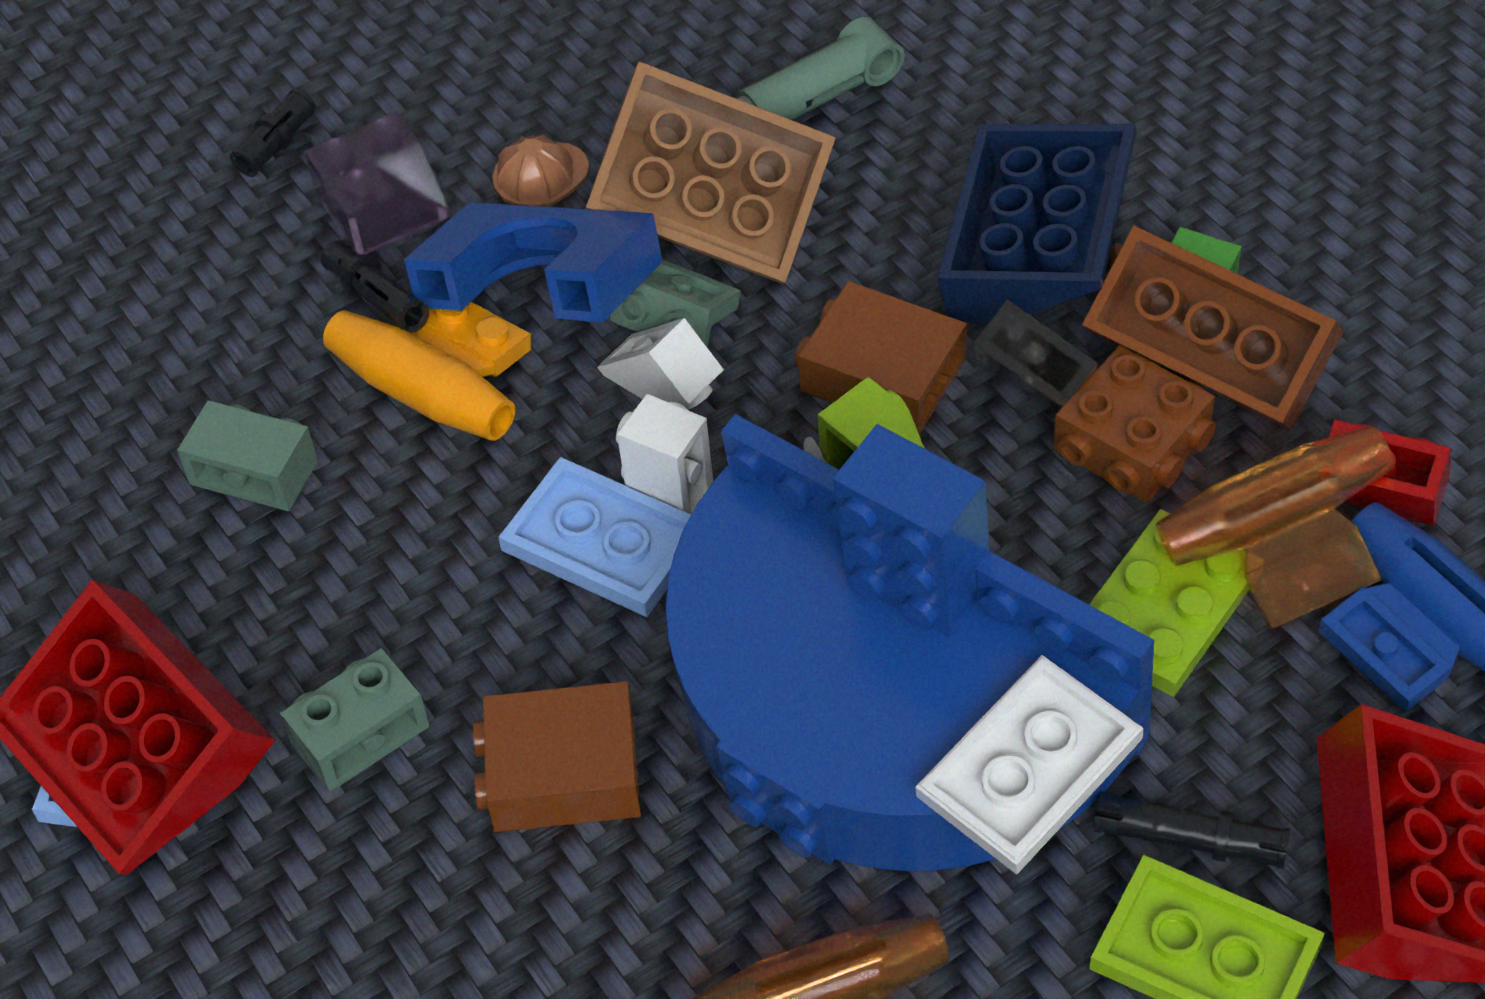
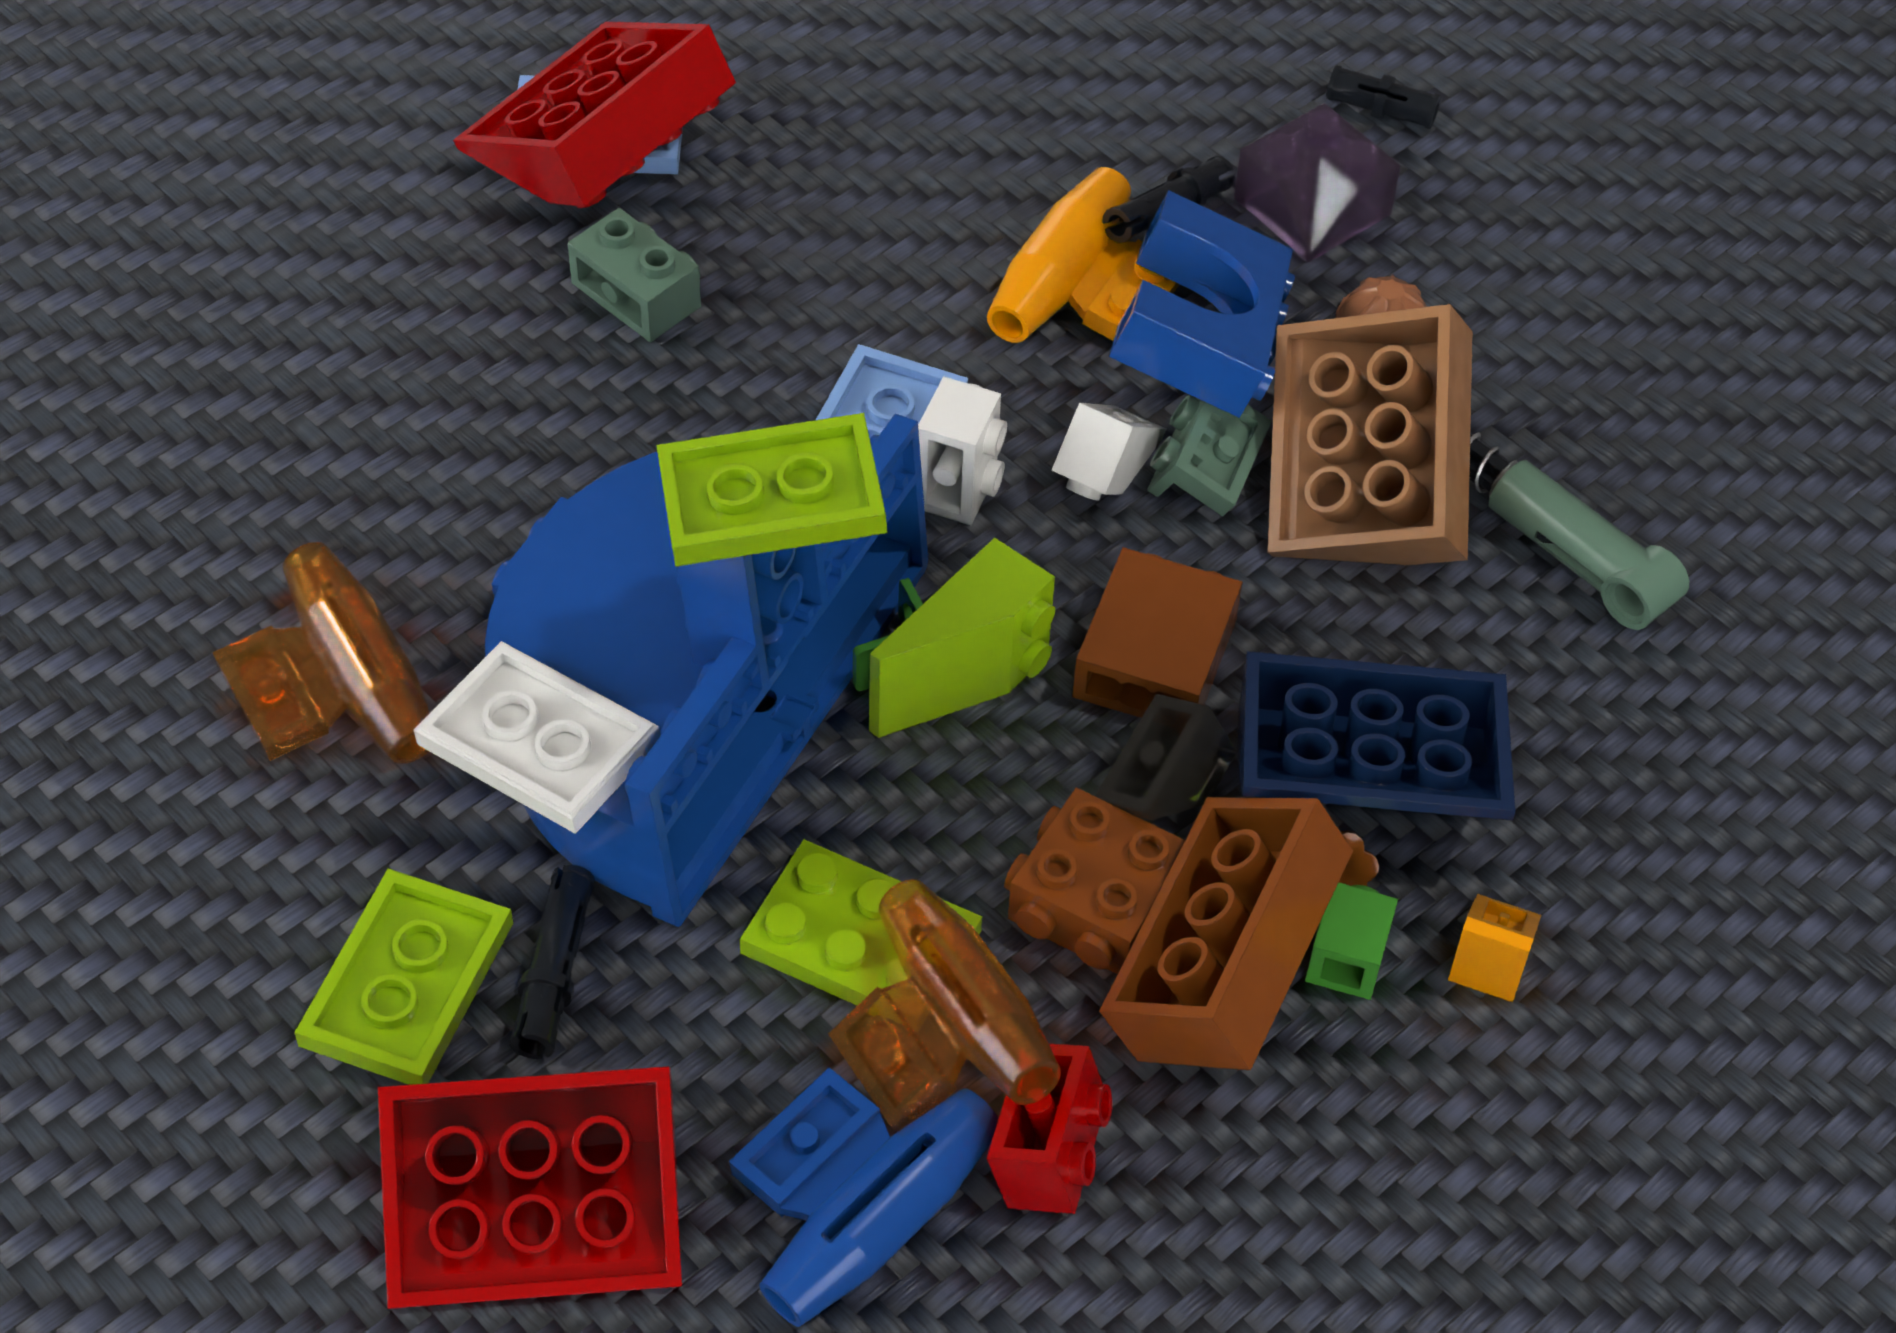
camera: 75 degrees right, 0 degrees up
sand green brick [177,400,318,512] -> none
dark orange brick [473,681,641,833] -> none
none -> lime plate [656,413,887,567]
none -> light orange slope [1448,894,1542,1002]

